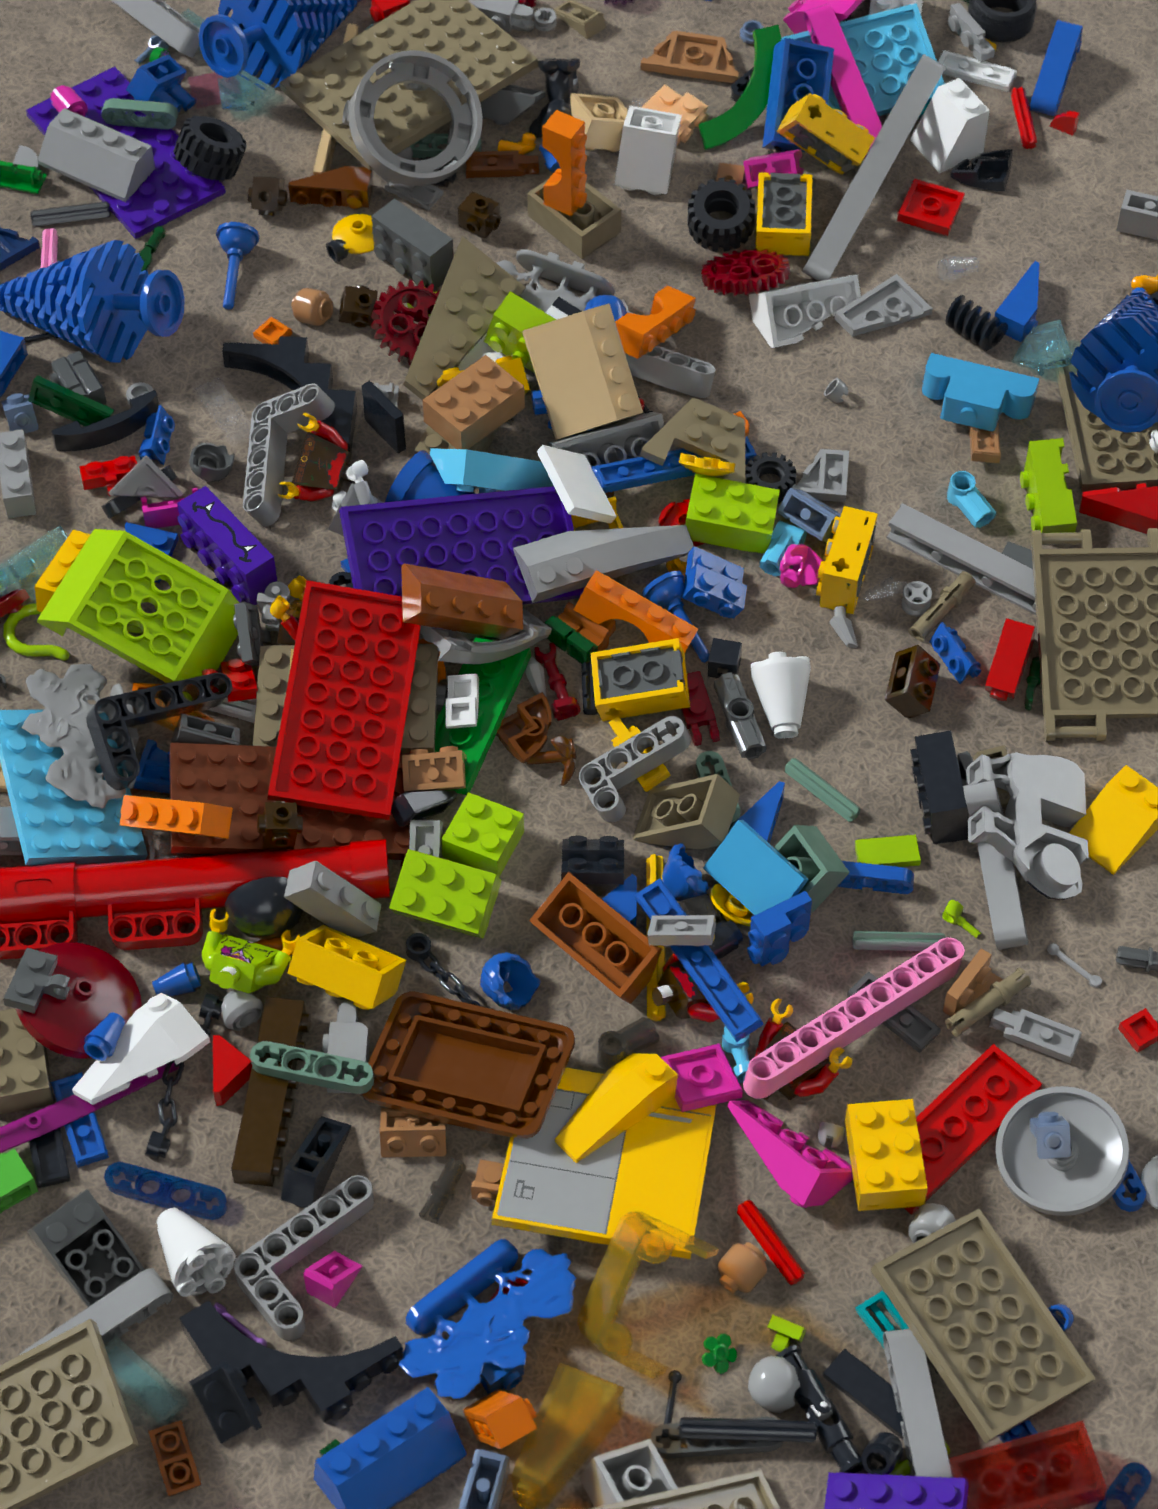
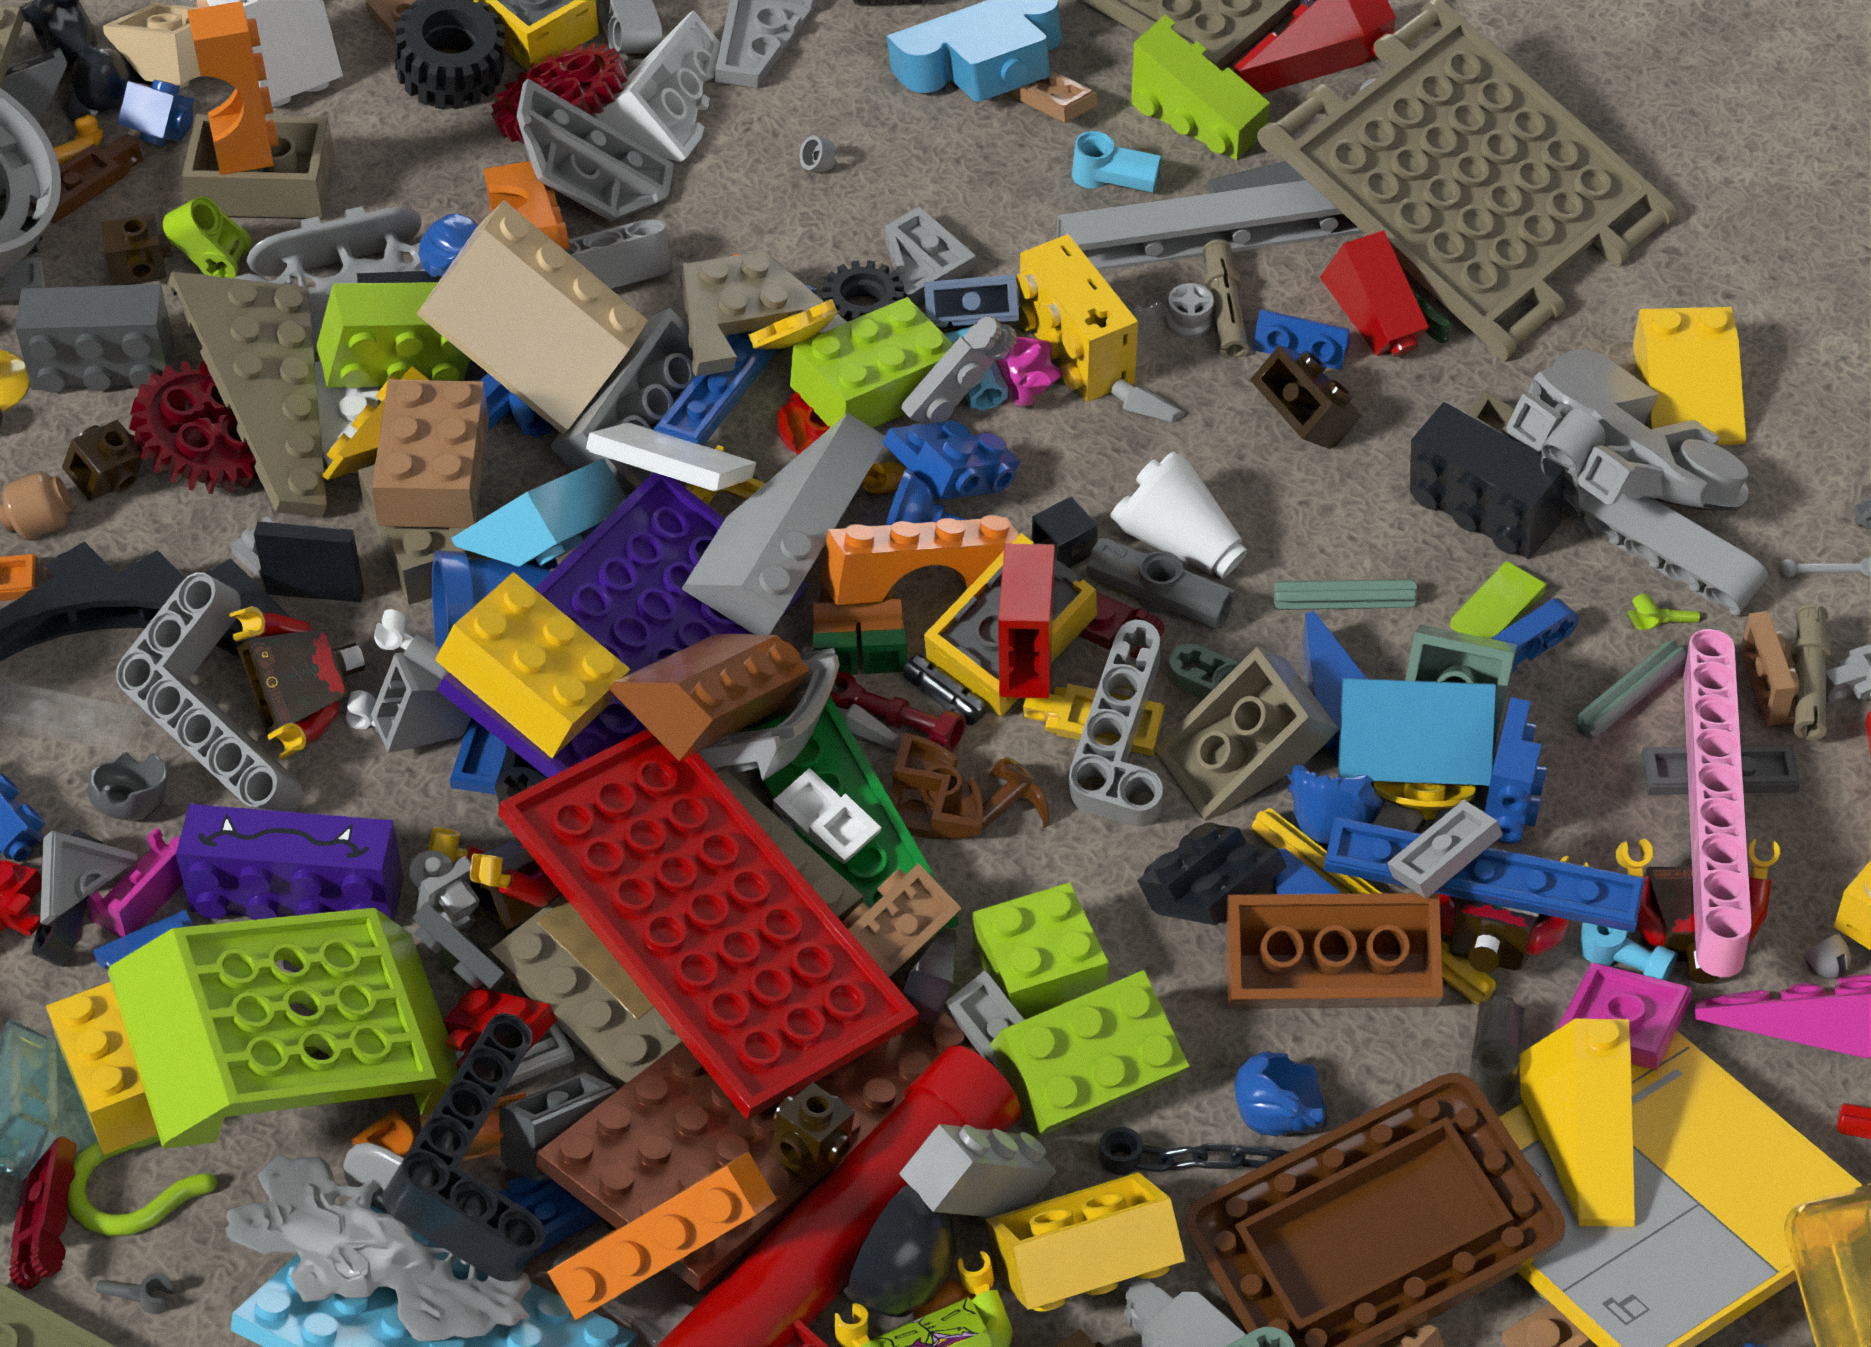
camera: 45 degrees left, 5 degrees down
none -> lime piece [163,196,252,279]
none -> yellow brick [435,572,631,758]
none -> light grey wedge [517,79,674,222]
none -> light grey hinge [901,315,1018,424]
none -> red slope [998,543,1055,698]

